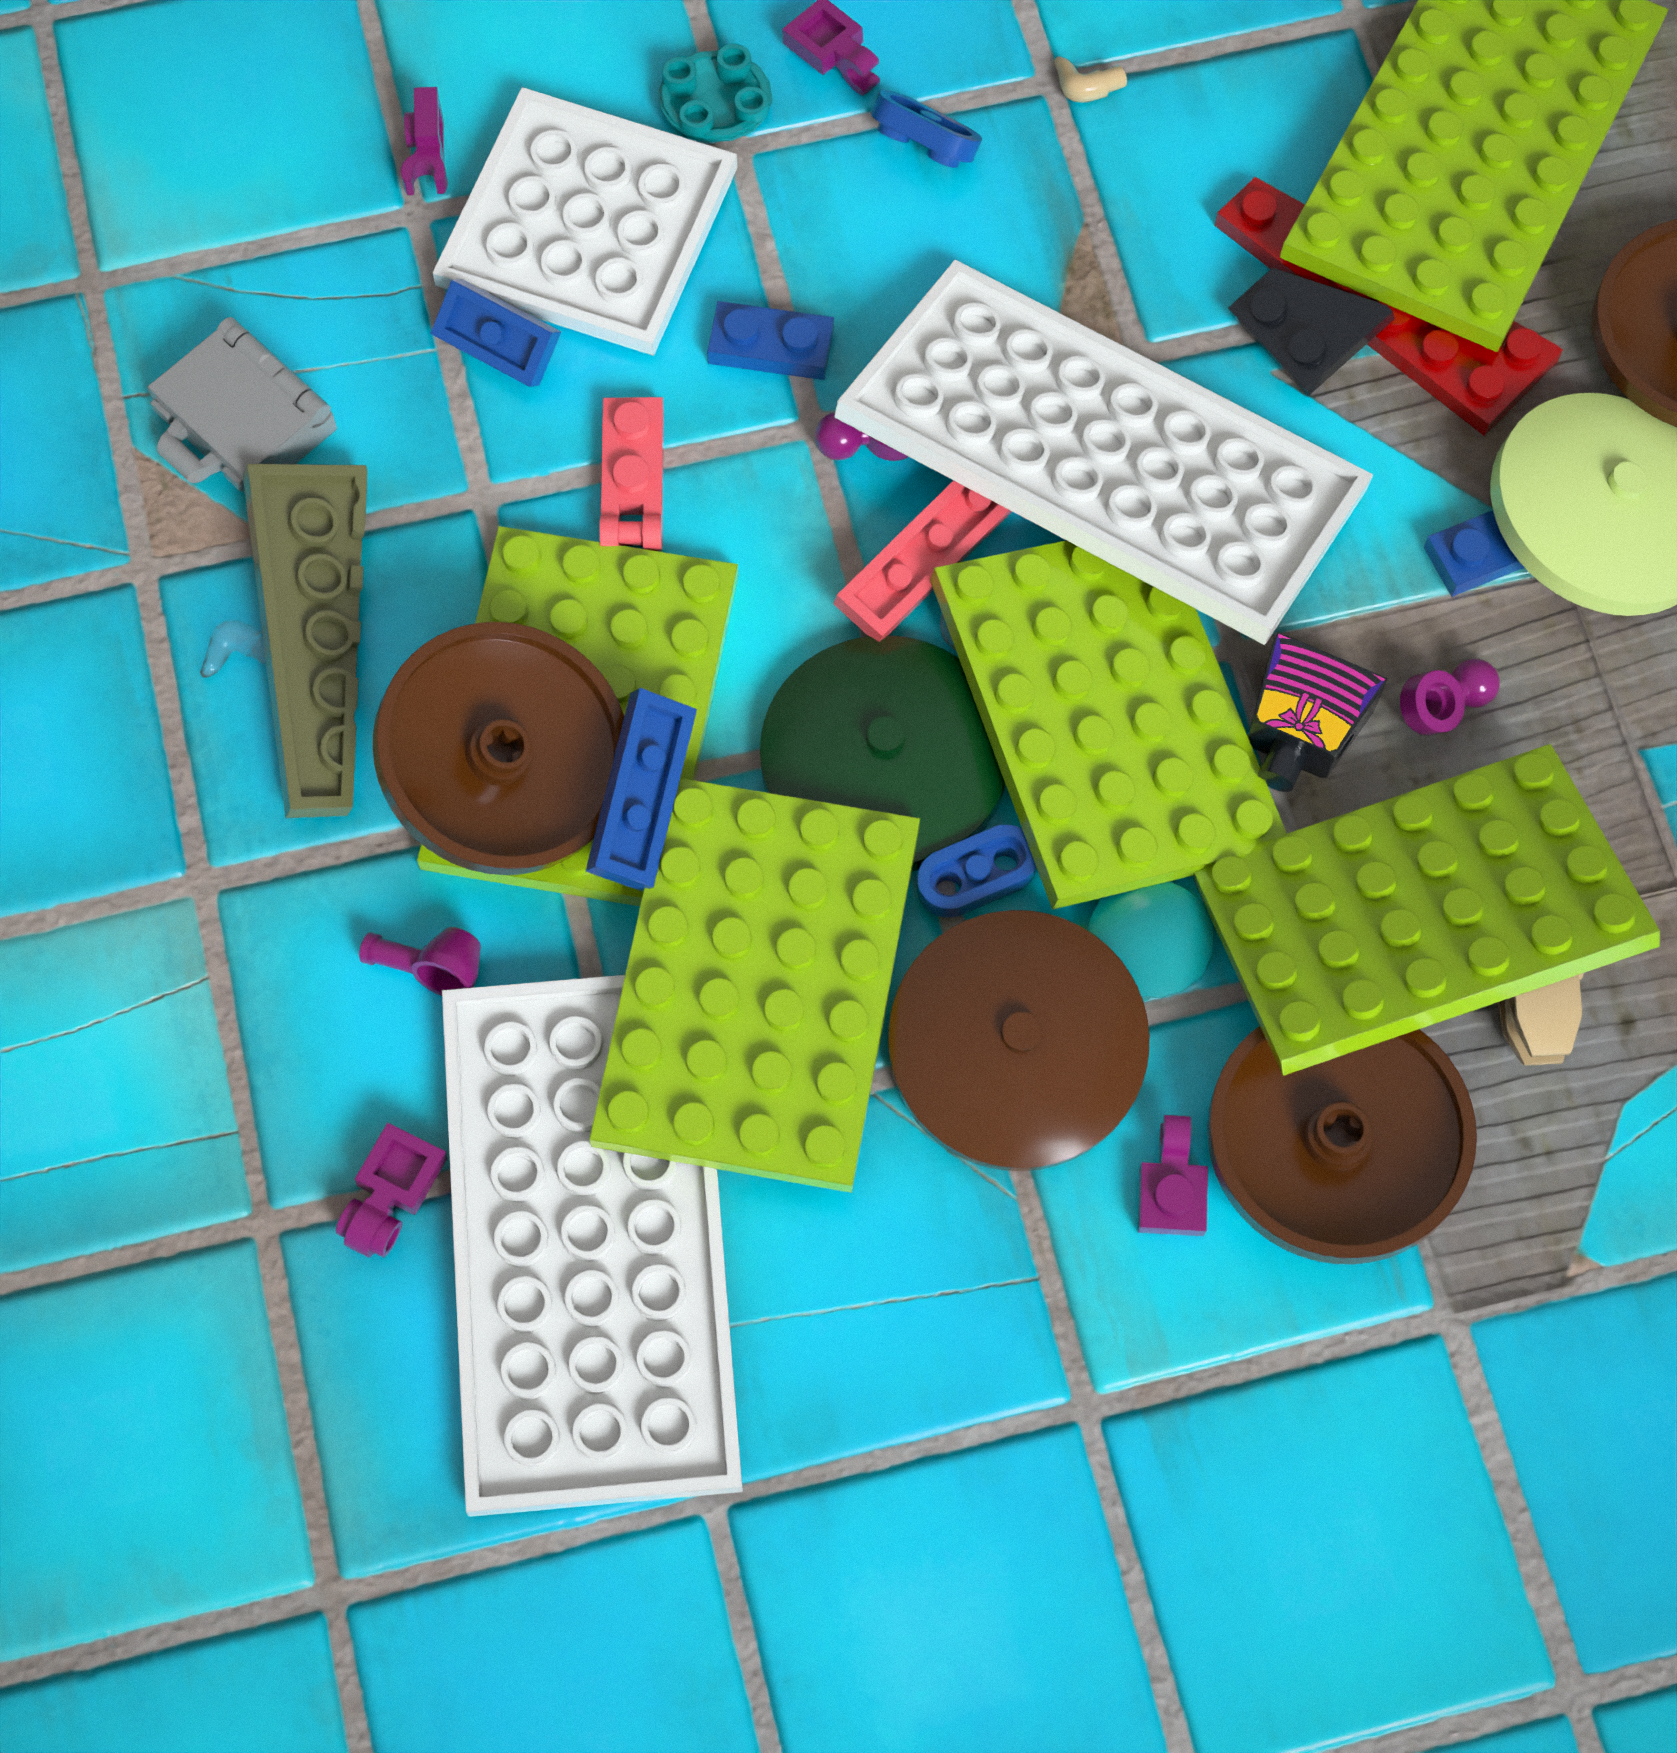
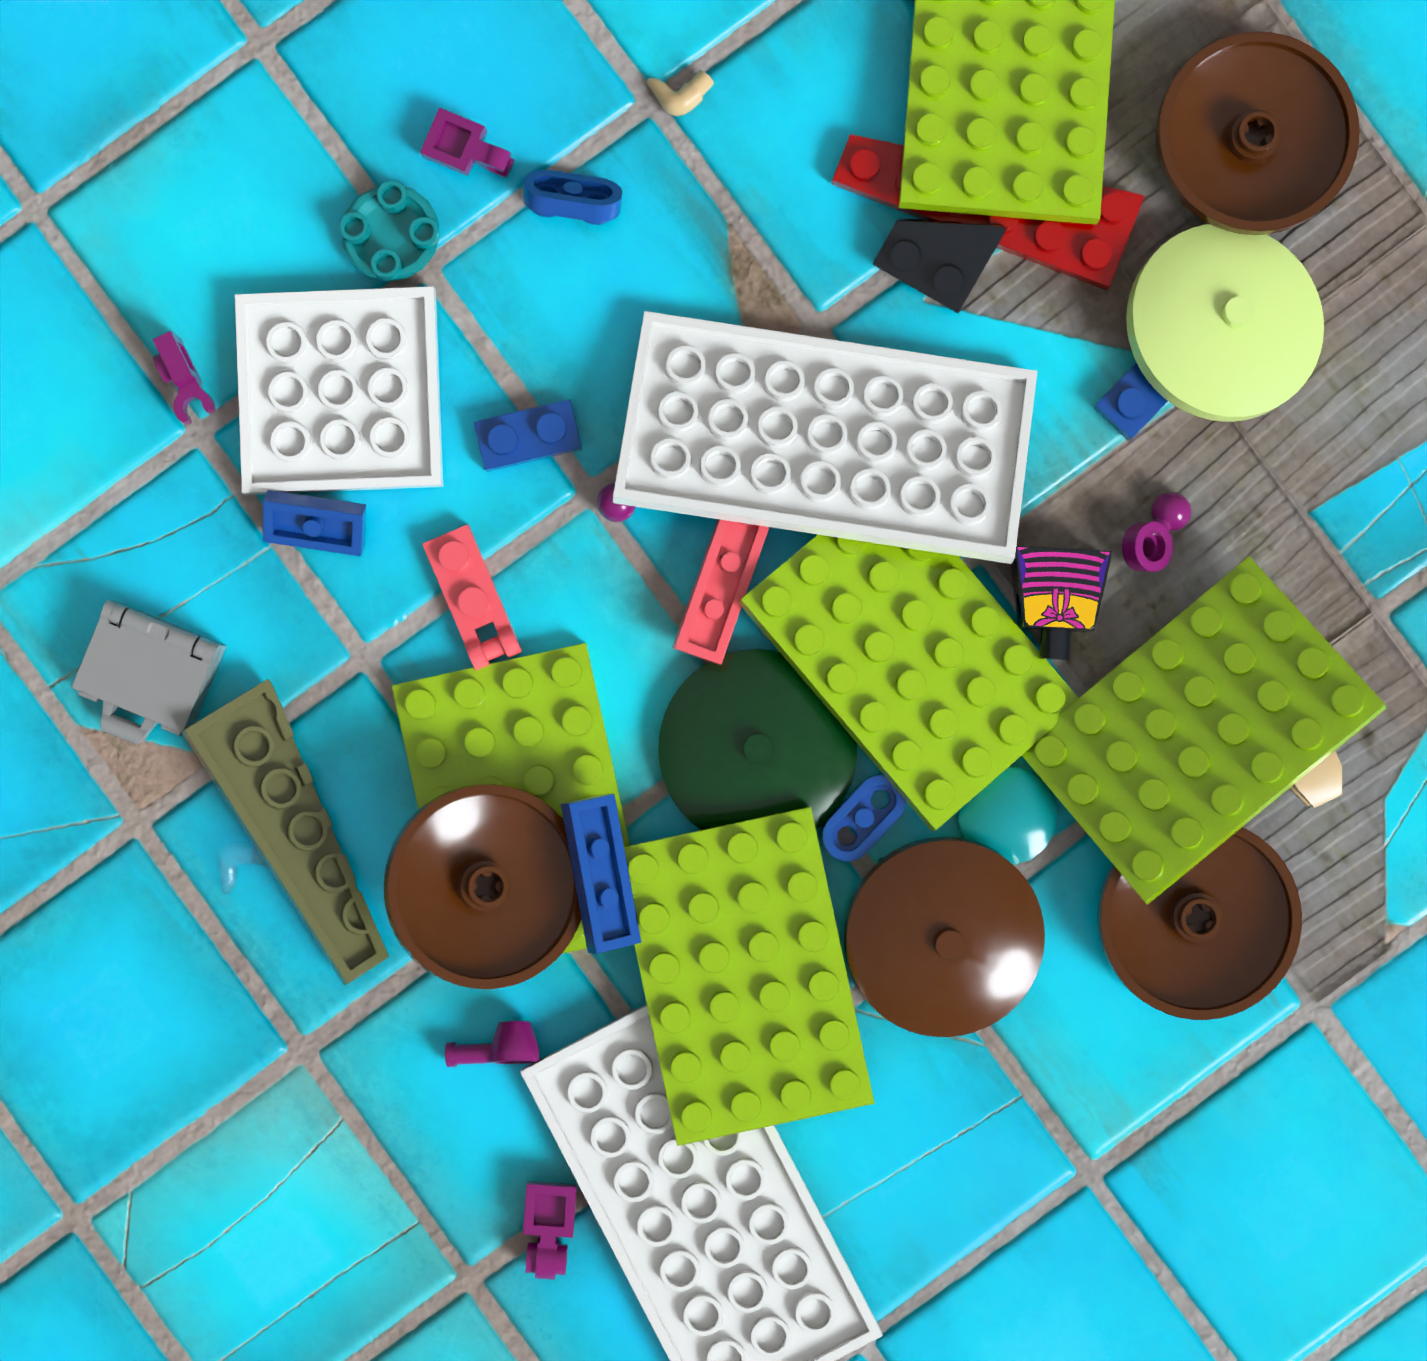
camera: 20 degrees left, 20 degrees up
magenta plate [1138,1115,1208,1236] -> none

